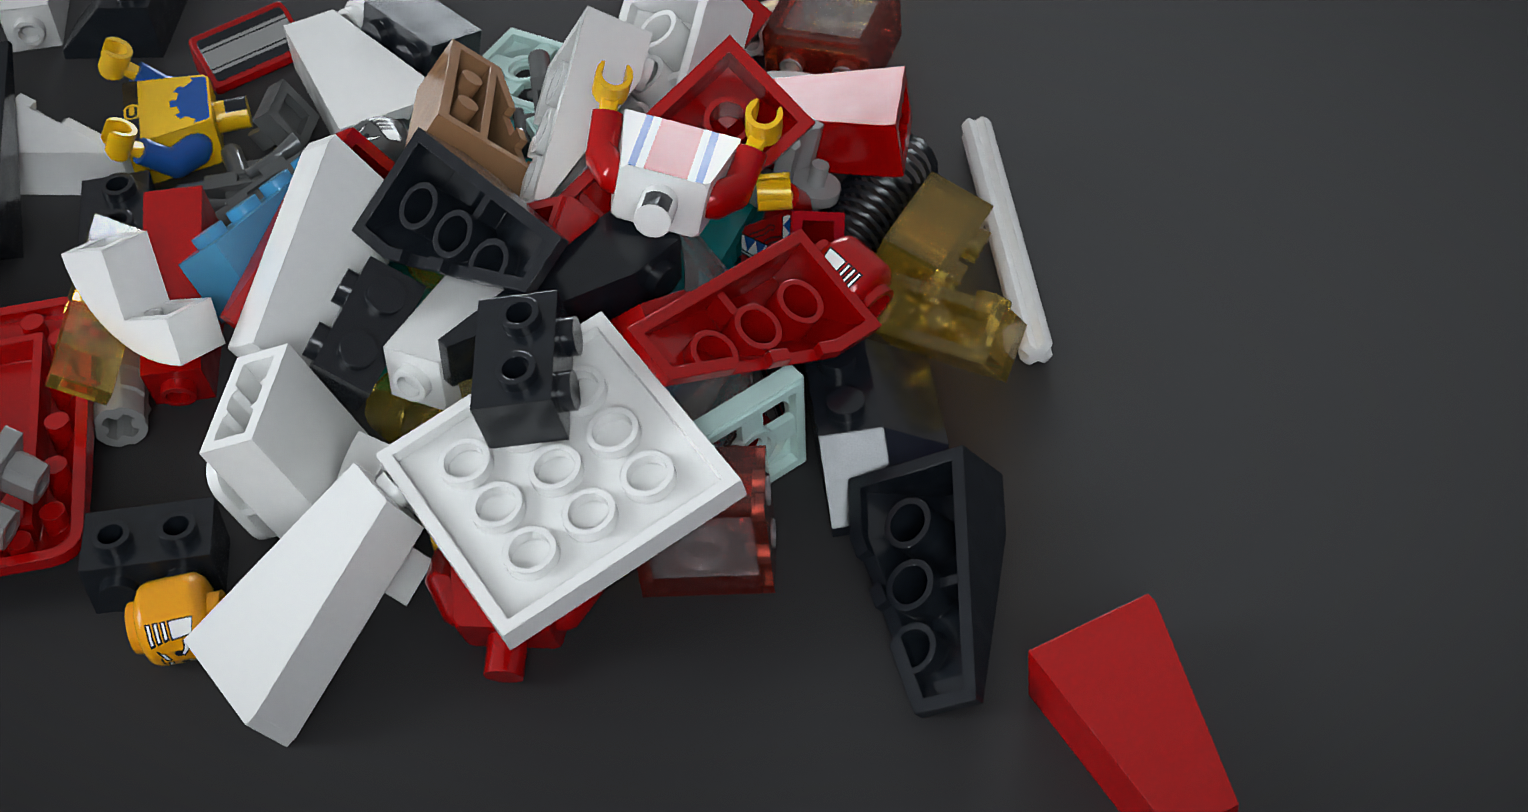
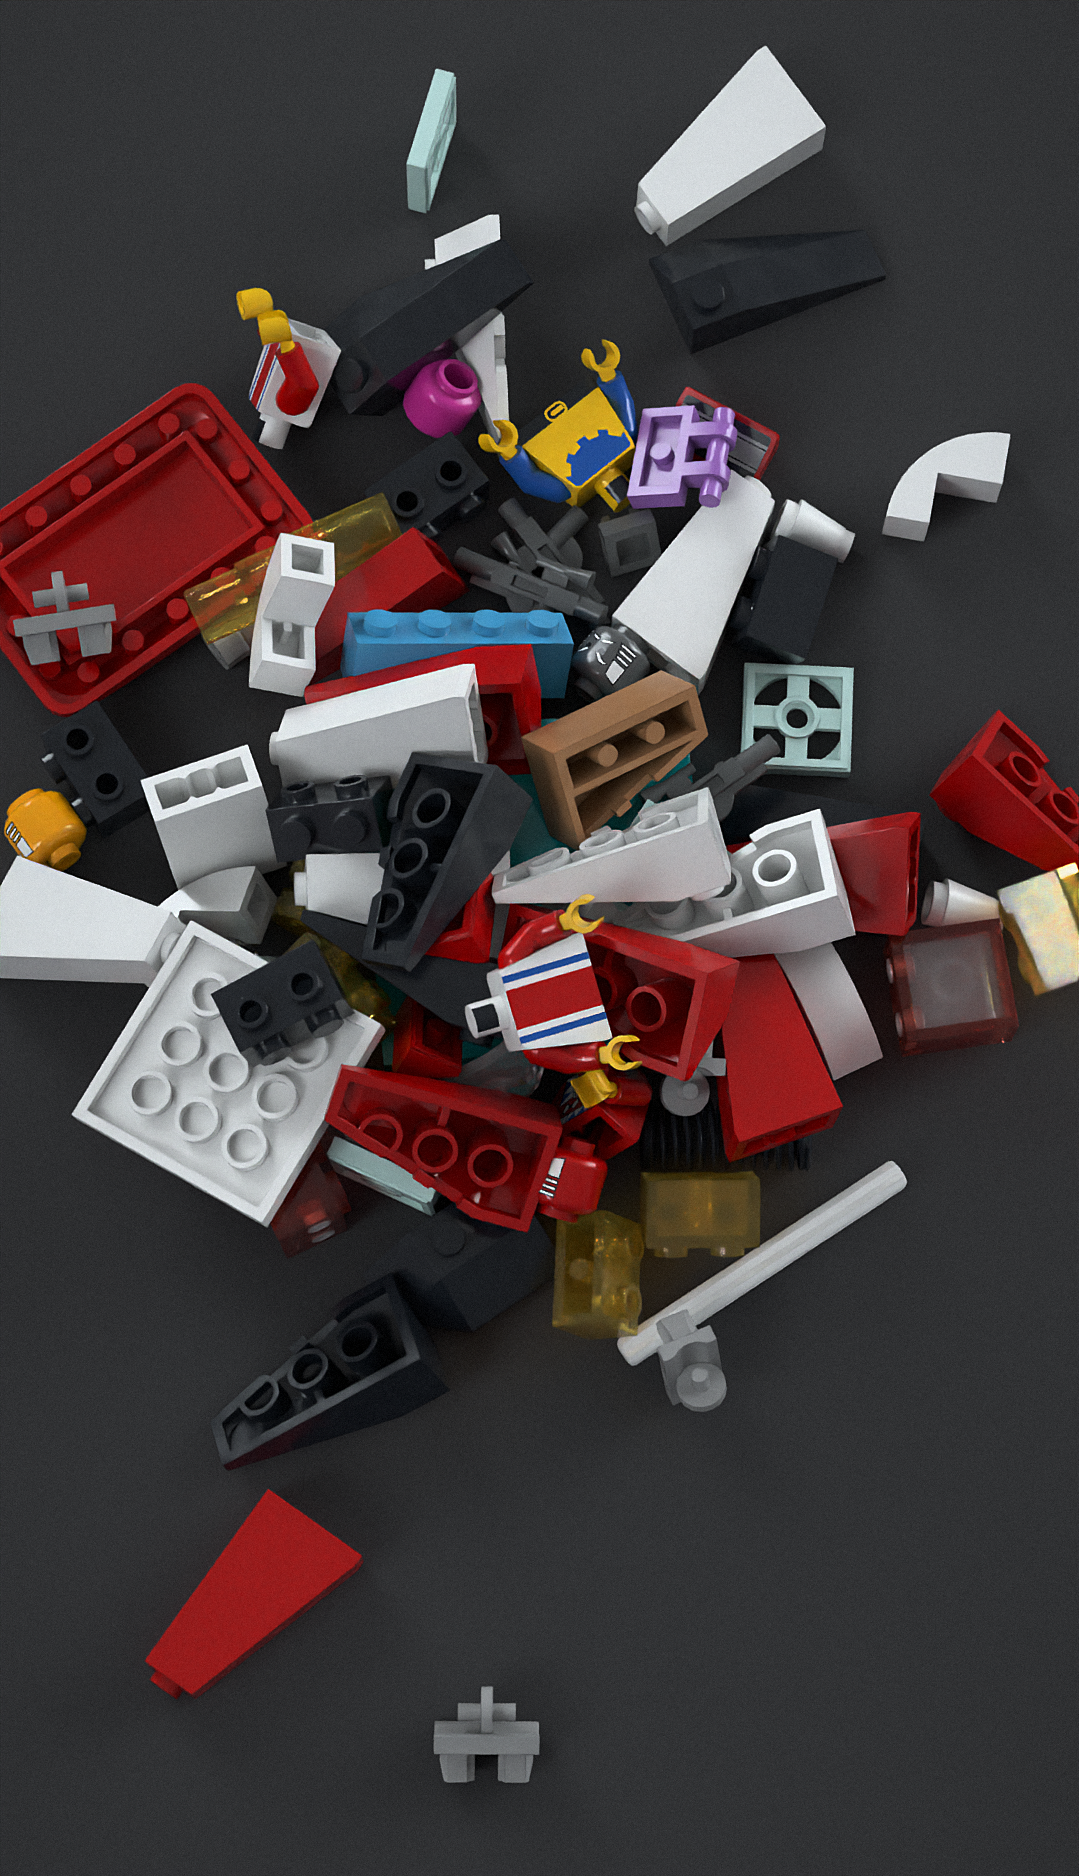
camera: 55 degrees right, 30 degrees up
none -> dark pink head [403,359,482,438]
none -> light grey hips [434,1686,539,1783]
none -> medium lavender plate [627,405,737,509]
none -> light grey hips [656,1309,727,1412]

